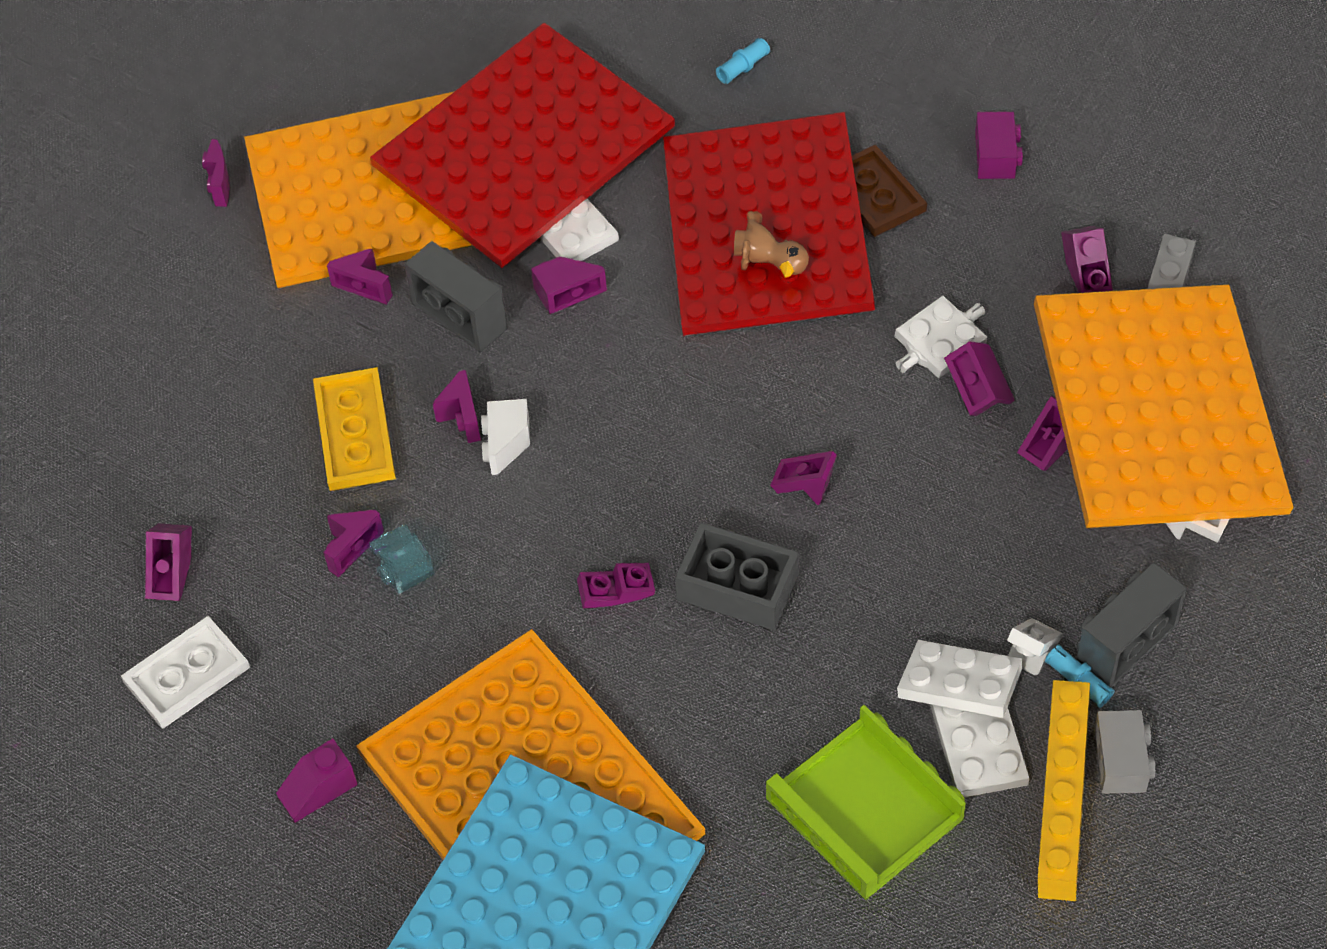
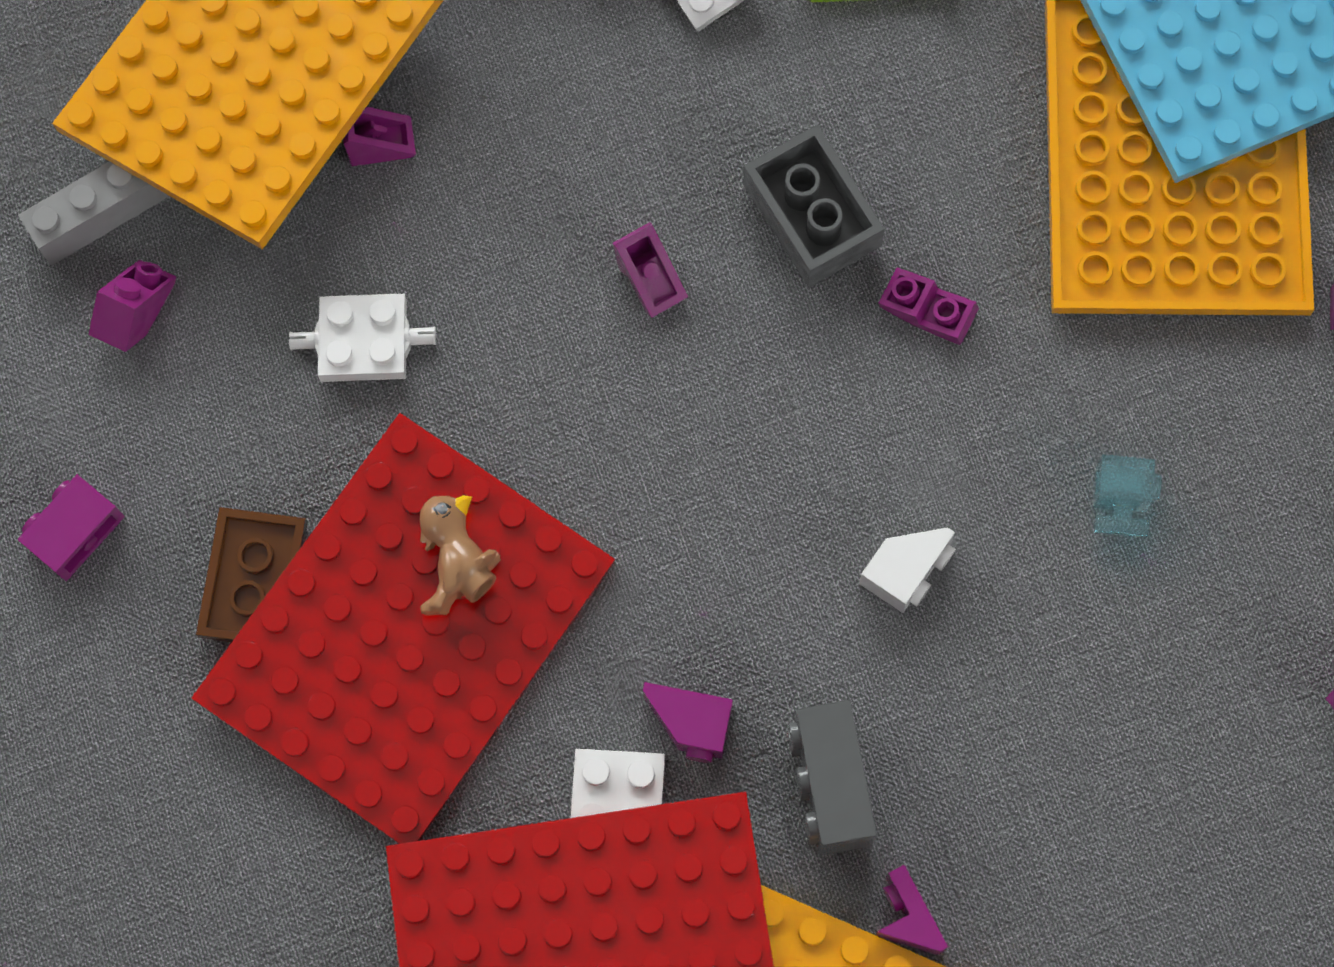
camera: 140 degrees left, 20 degrees up
yellow plate [313,367,396,491] -> none
magenta slope [323,510,384,578] -> none
magenta slope [433,370,481,443] -> none
medium azure pin [716,38,770,84] -> none
magenta panel [944,341,1015,416] -> none

